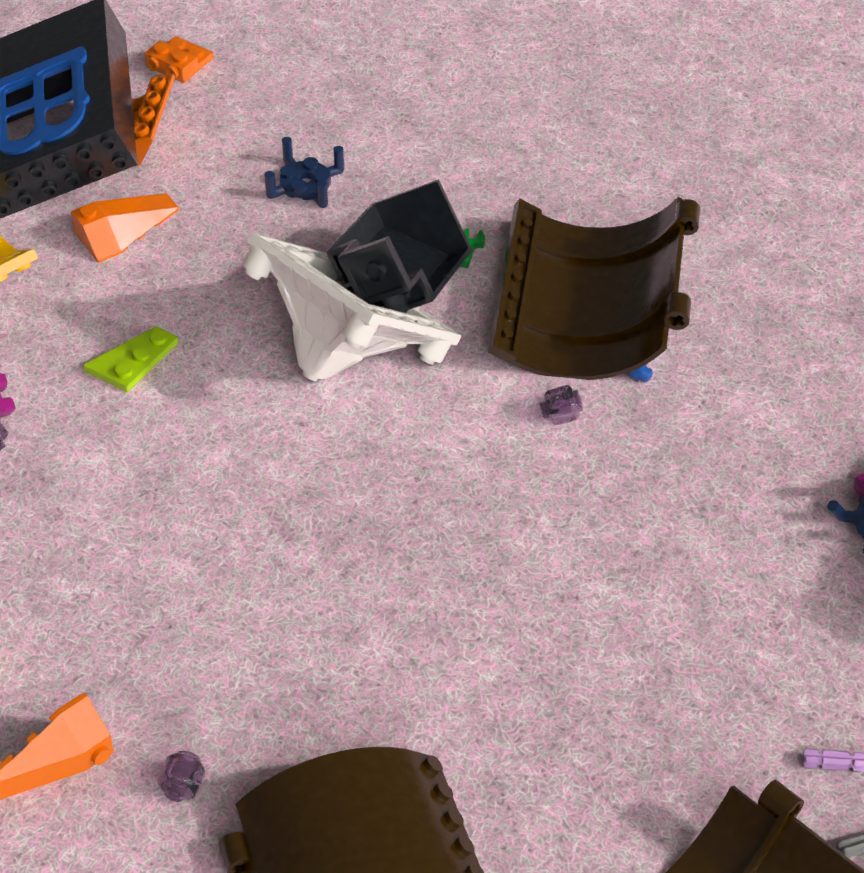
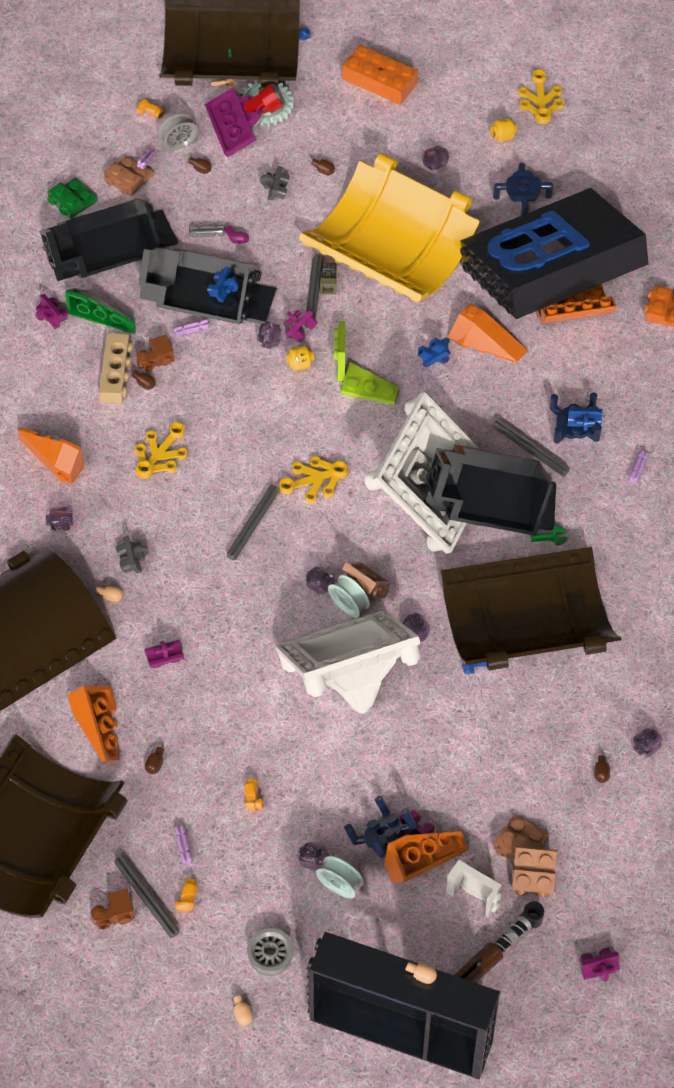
camera: 70 degrees right, 10 degrees up
none -> orange wedge [67,686,119,762]
none -> light nougat cylinder [95,585,123,602]
none -> dark grey hips [116,535,149,573]
none -> yellow plant [135,422,188,479]
none -> magenta hips [144,640,184,668]
none -> reddish brown cylinder [145,747,164,774]
none -> dark grey axle [227,485,279,560]
none -> light orange arm [244,779,264,811]
none -> white piece [274,609,422,713]
none -> yellow plant [279,456,349,503]
none -> yellow head [286,345,314,371]
none -> clear purple head [306,566,335,595]
none -> light aqua wheel [328,575,370,618]
none -> lime wing [334,321,346,382]
none -> nougat plate [342,562,391,599]
none -> blue hips [418,337,451,367]
none -> dark grey axle [493,418,570,477]
none -> blue hips [567,405,603,430]
none -> reddish brown cylinder [594,755,610,783]
none -> lavender axle [628,450,649,483]
none -> clear purple head [633,727,663,757]

